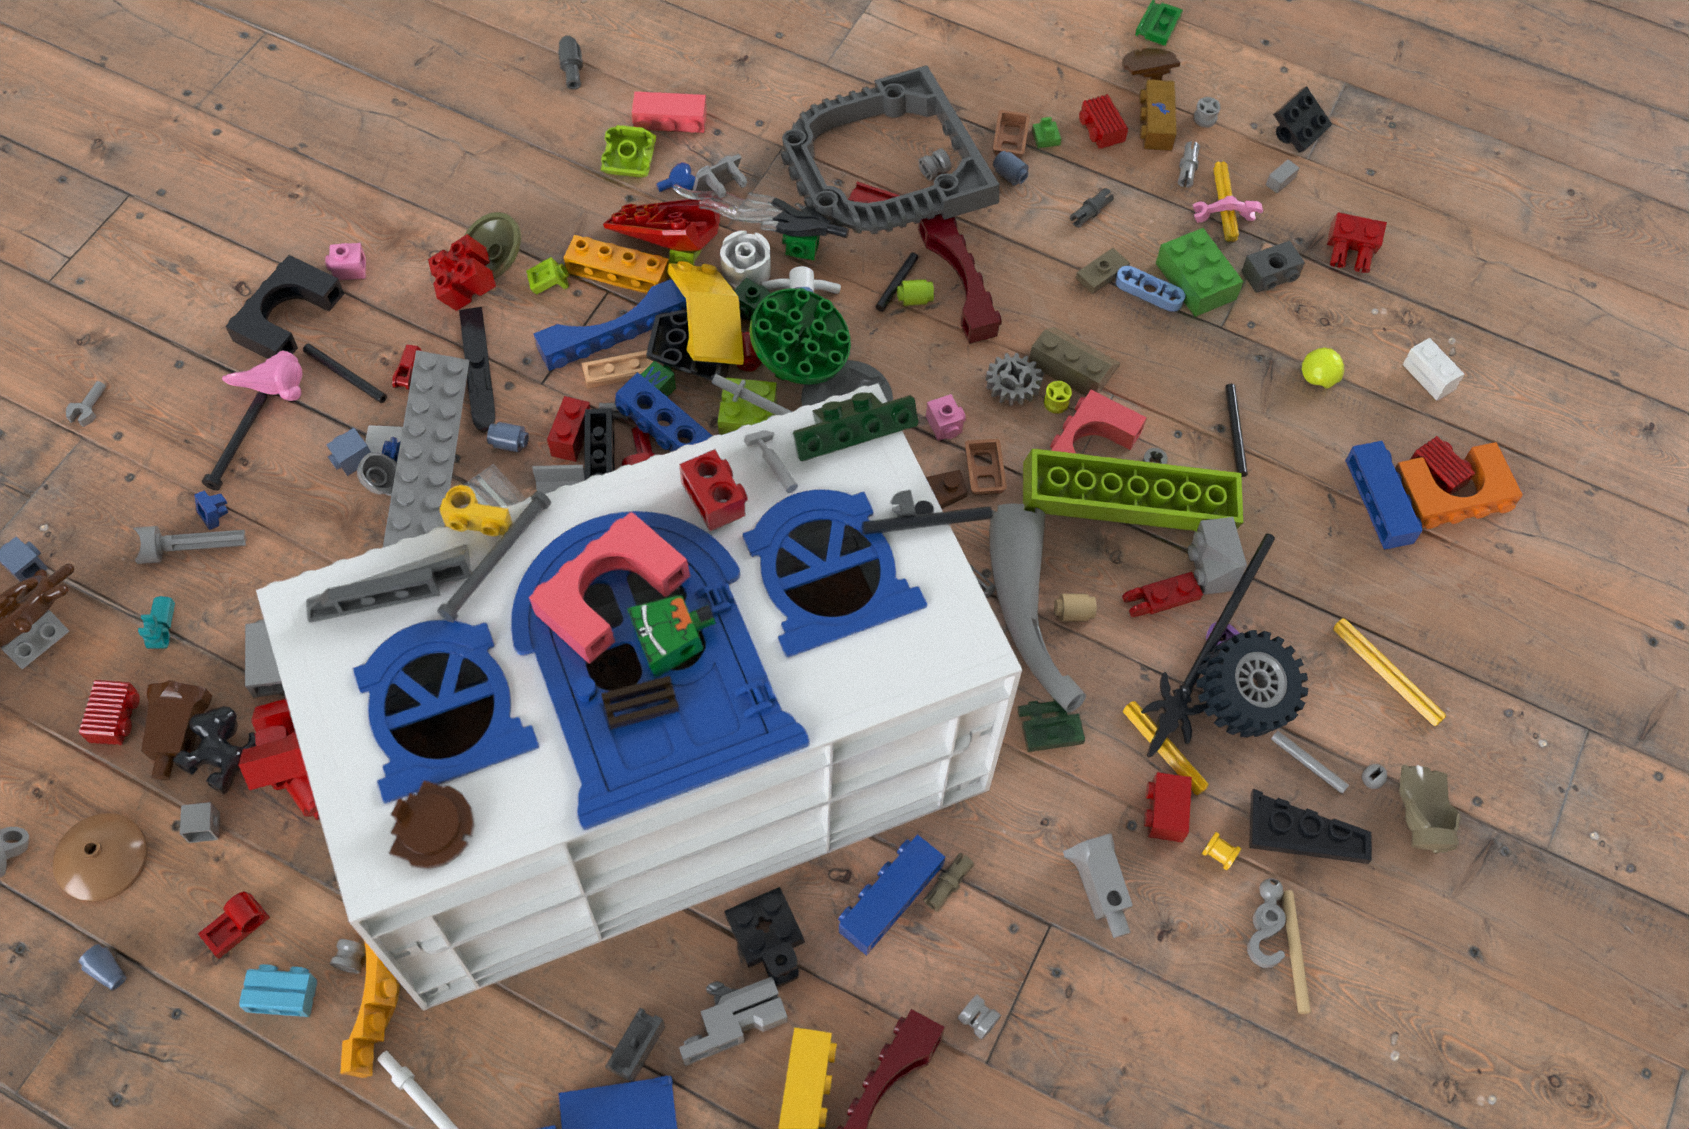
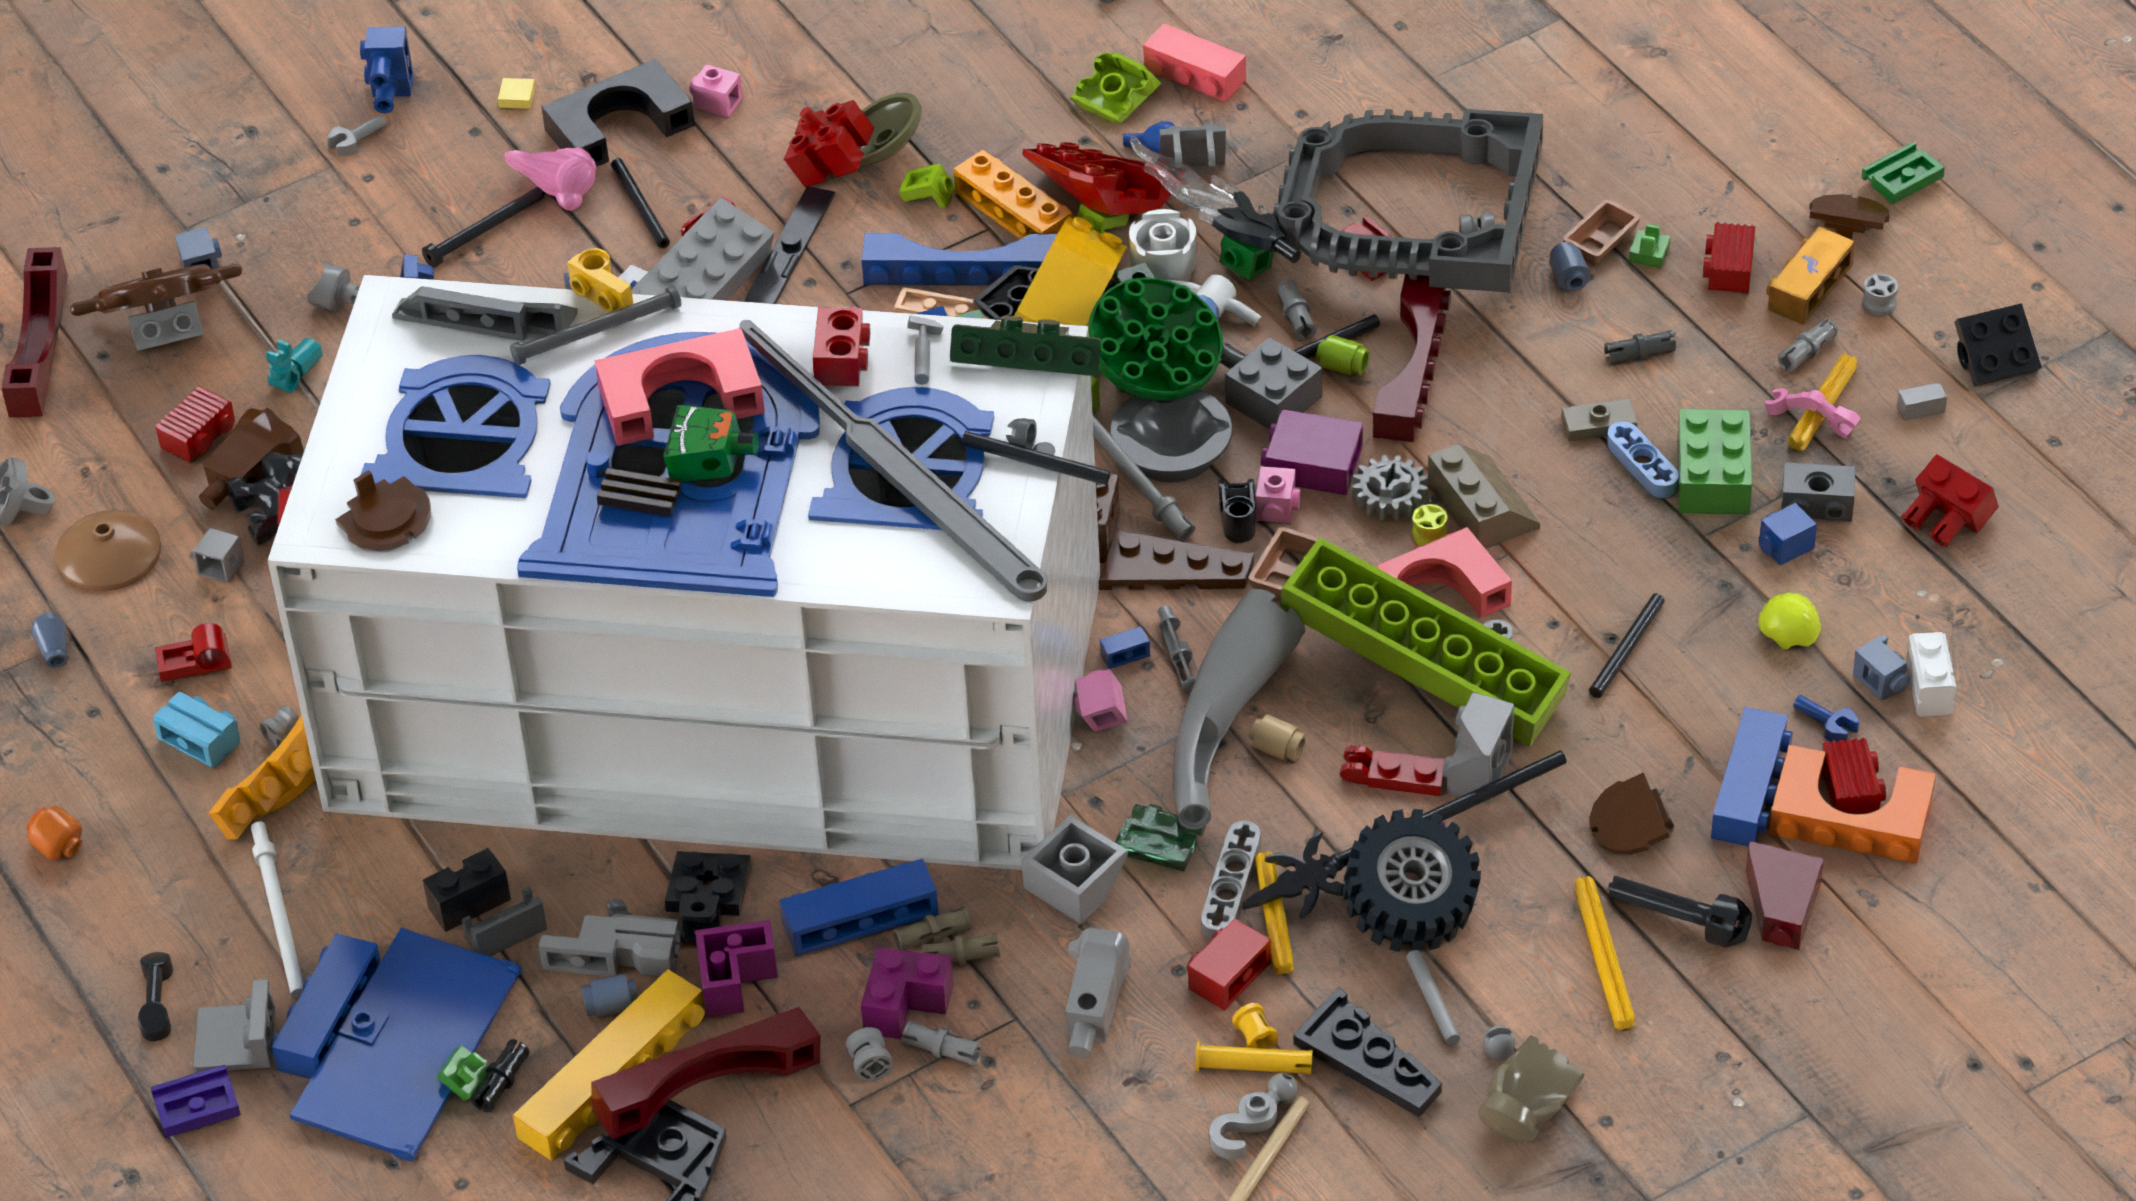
camera: 35 degrees right, 15 degrees down
none -> blue brick [360,26,414,114]
none -> black brick [423,848,511,932]
none -> light yellow tile [498,78,536,109]
none -> sand blue brick [581,973,638,1018]
none -> magenta brick [695,920,778,1017]
none -> piece [739,320,1047,602]
none -> magenta brick [861,947,954,1039]
none -> light grey pin [902,1020,982,1066]
none -> dark tan pin [922,933,1000,966]
none -> light grey slope [1022,815,1128,924]
none -> yellow pin [1195,1041,1313,1075]
none -> light grey beam [1201,821,1261,941]
none -> black piece [1218,479,1256,543]
none -> dark grey brick [1219,337,1322,429]
none -> brick [1260,409,1363,495]
none -> light grey pin [1276,279,1316,340]
none -> reddish brown piece [1589,772,1674,855]
none -> black piece [1608,876,1752,948]
none -> slope [1746,841,1824,950]
none -> blue brick [1759,503,1817,565]
none -> blue bar [1793,695,1859,742]
none -> sand blue brick [1853,634,1910,700]

